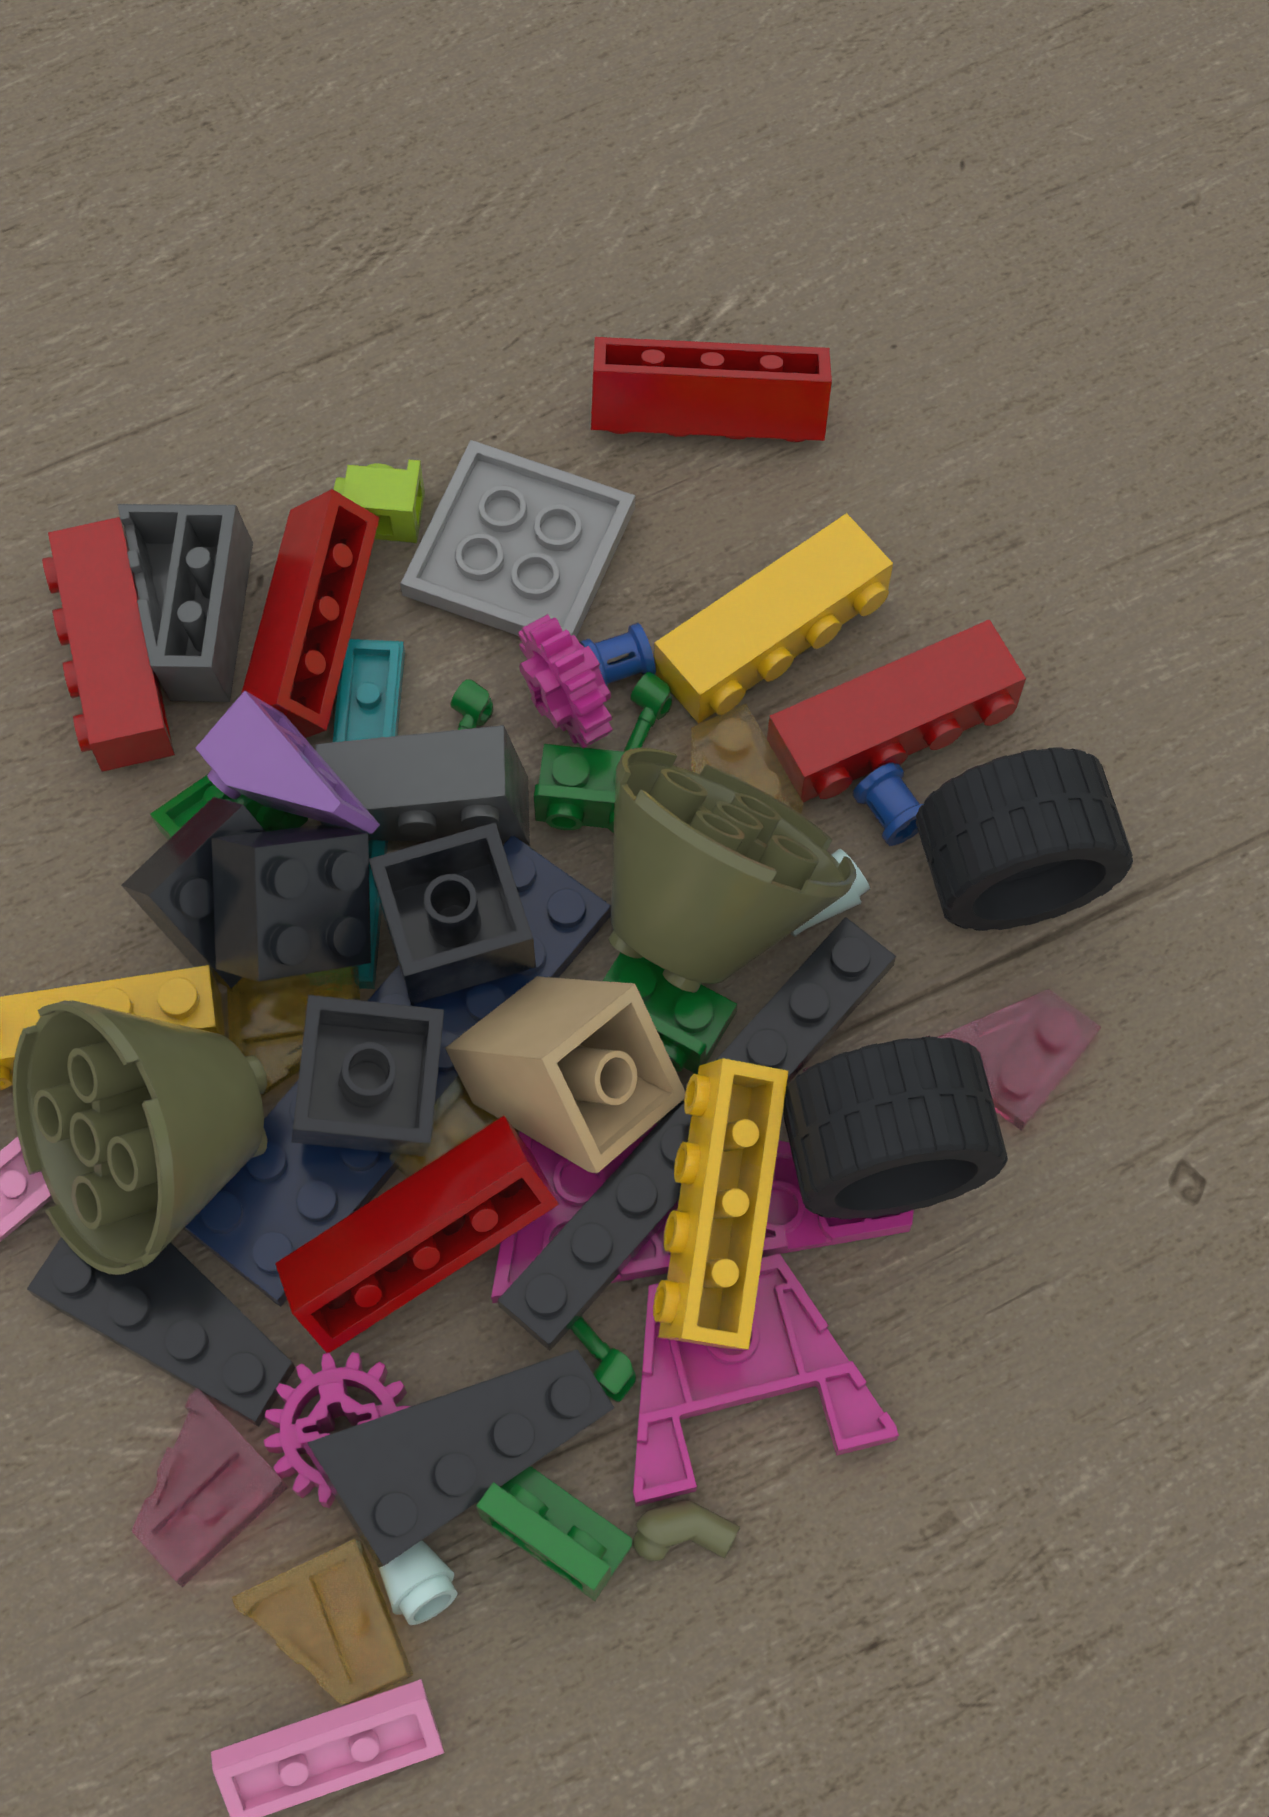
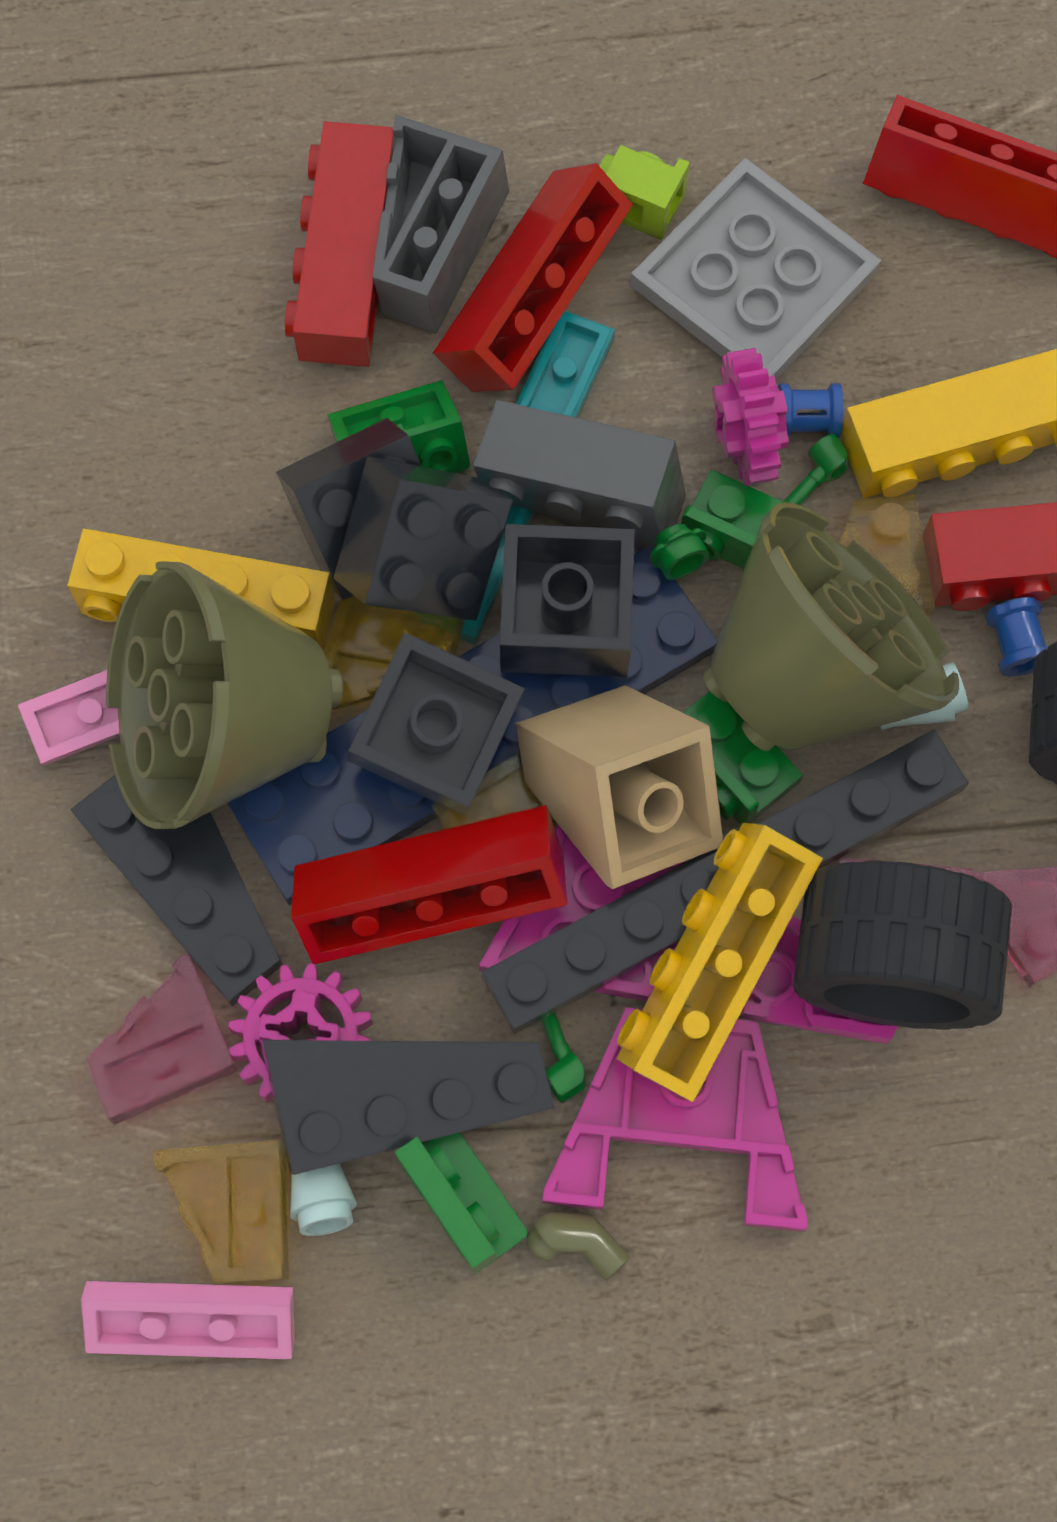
camera: 20 degrees right, 5 degrees up
medium lavender slope [196,691,380,834] -> none
green hand [450,679,493,730] -> none
none -> green plate [649,524,710,580]

